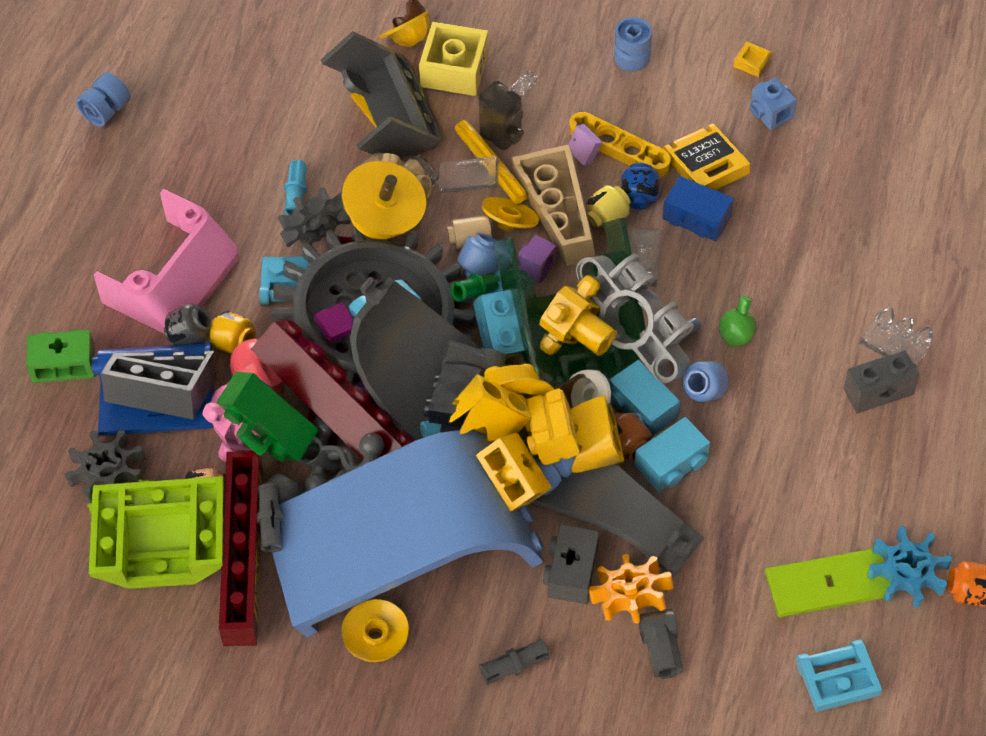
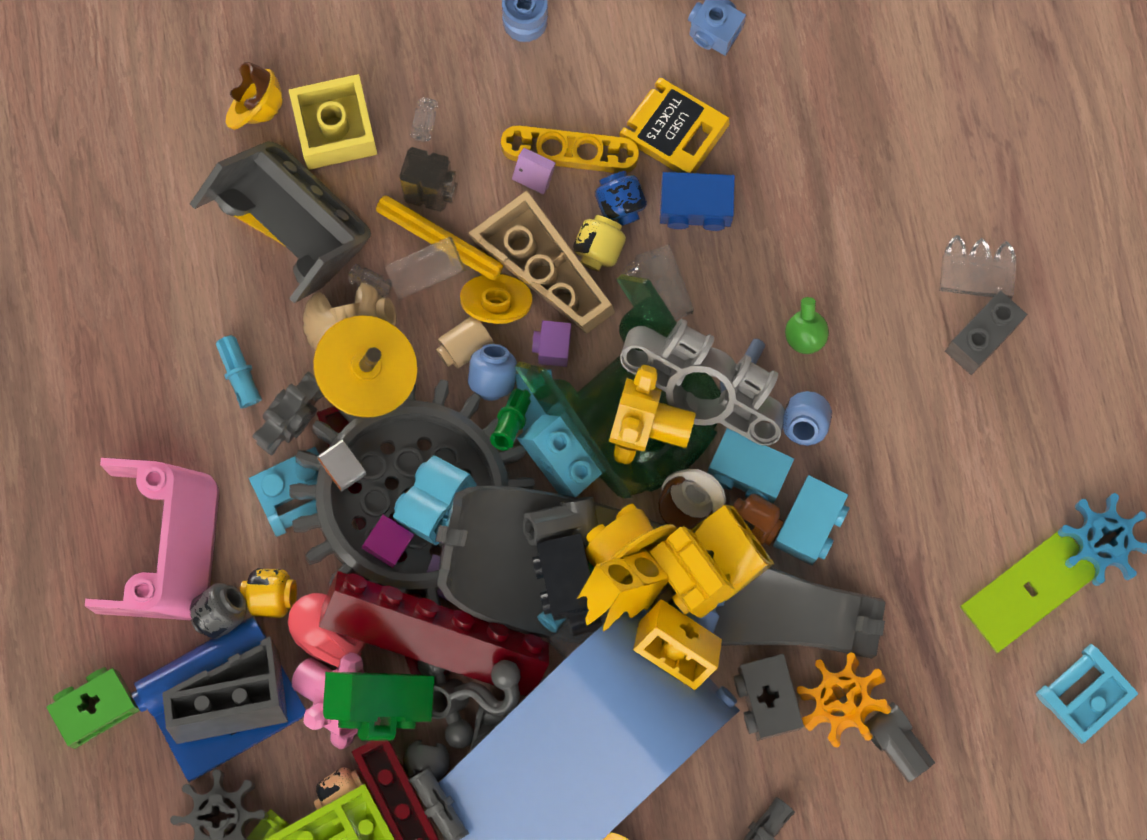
camera: 30 degrees left, 20 degrees up
none -> flat silver piece [317,440,366,492]

